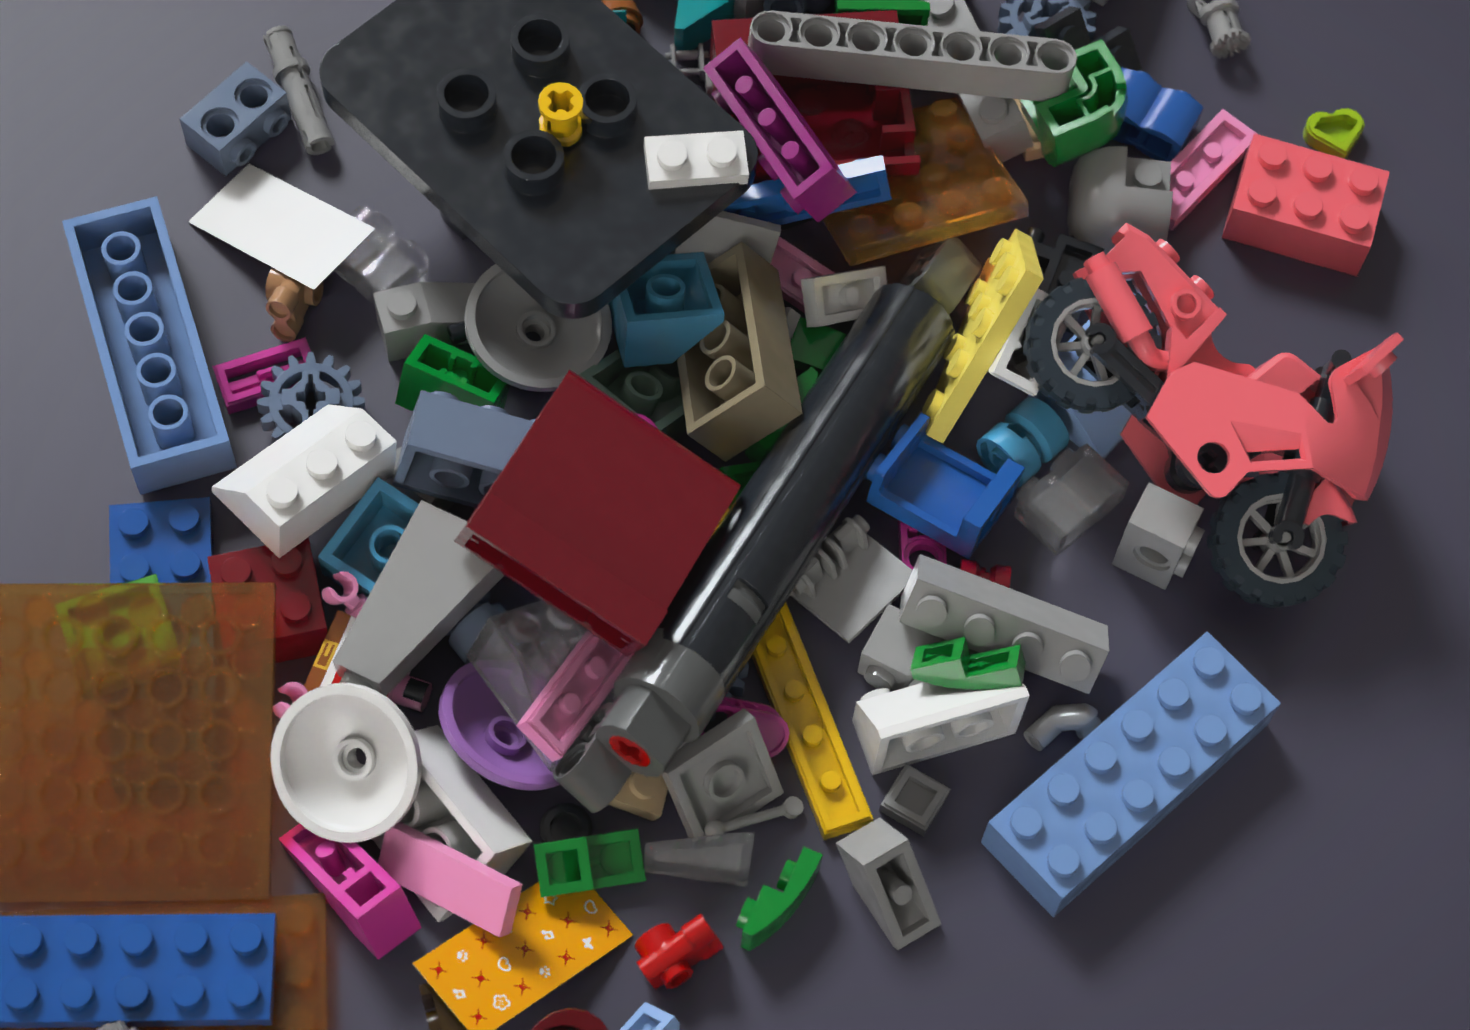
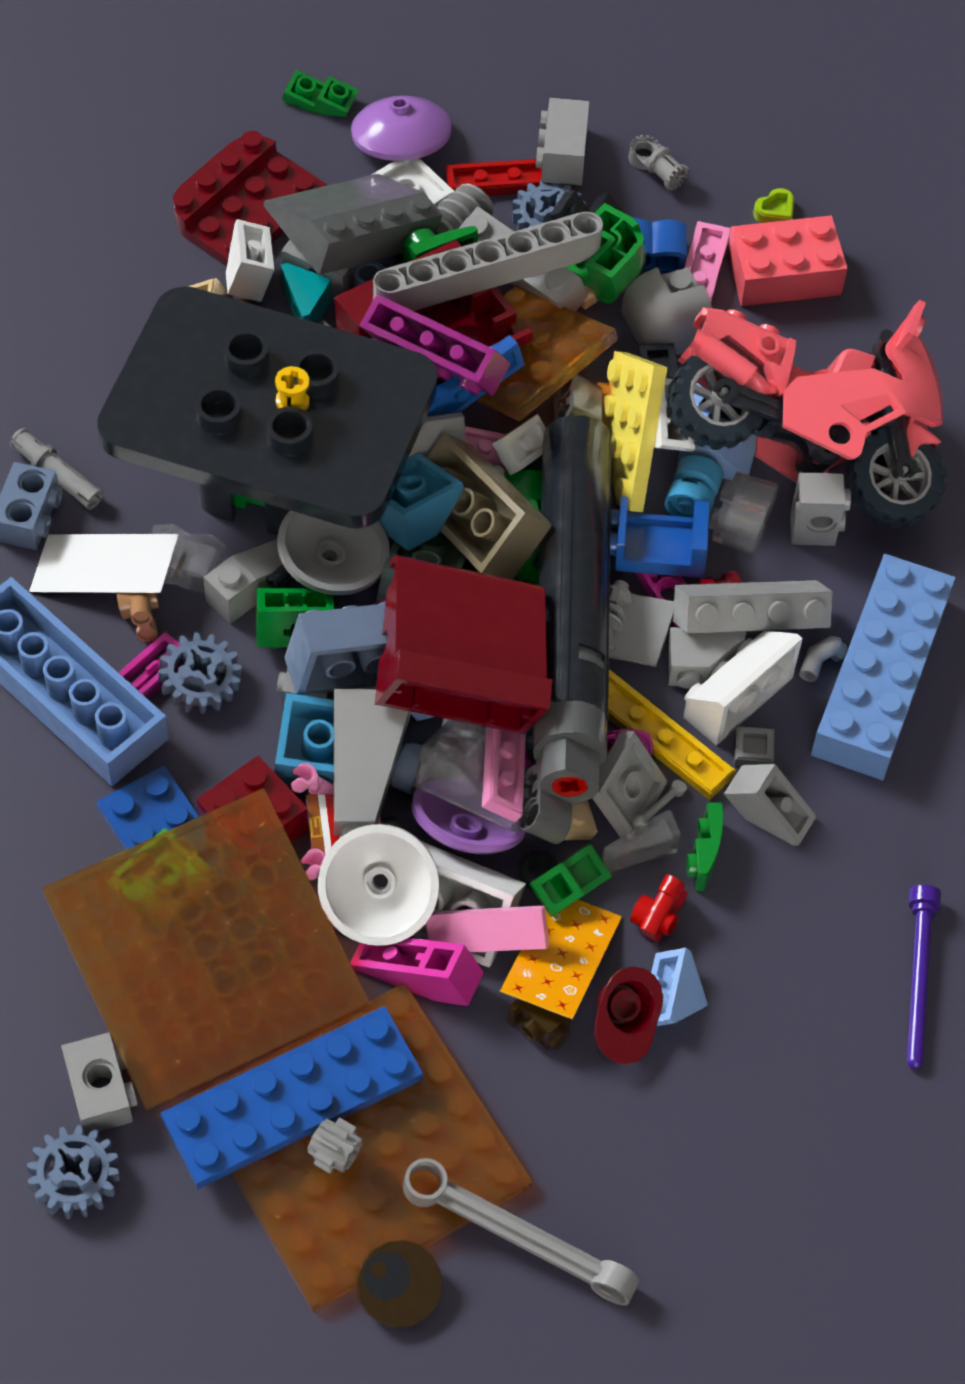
camera: 25 degrees left, 5 degrees down
white slope [212,404,397,558] -> none
white plate [644,130,749,190] -> none
green slope [910,637,1026,690] -> none

